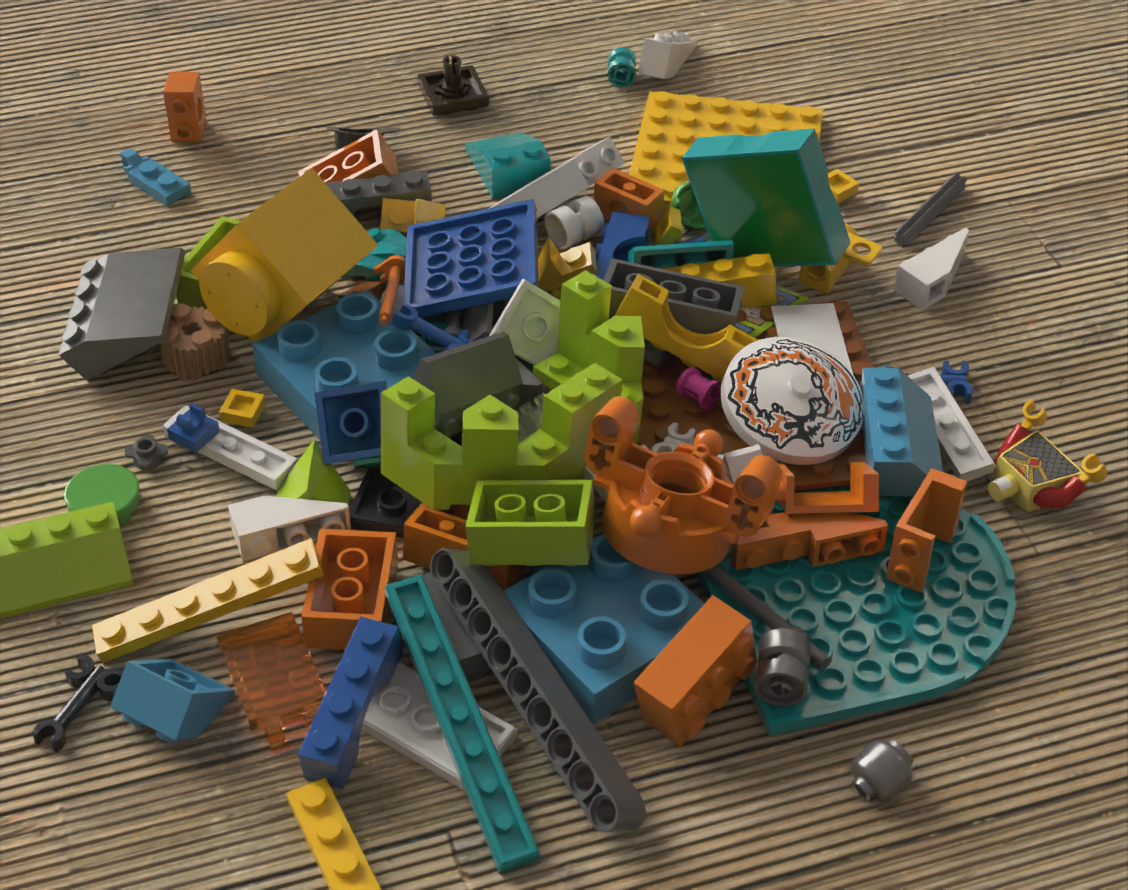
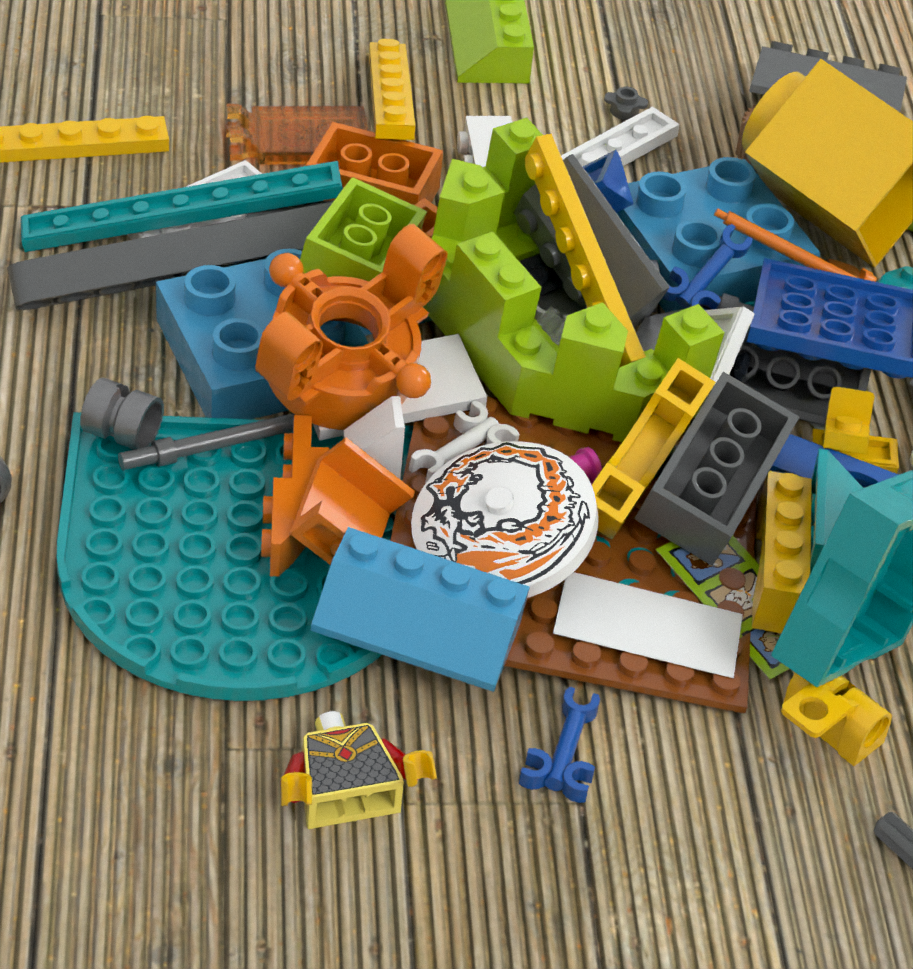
camera: 100 degrees right, 0 degrees up
black bar [32,655,124,752] -> none
bright green tile [64,464,141,526] -> none
dark azure slope [110,658,235,743] -> none
blue tile [167,403,220,453] -> none
yellow plate [219,389,266,428] -> none
blue arch [298,617,403,789] -> none
orange brick [633,595,757,747] -> none
orange panel [886,468,968,593] -> none
white slope [894,228,969,310] -> none
white plate [908,367,994,481] -> none
none -> yellow plate [525,133,646,367]

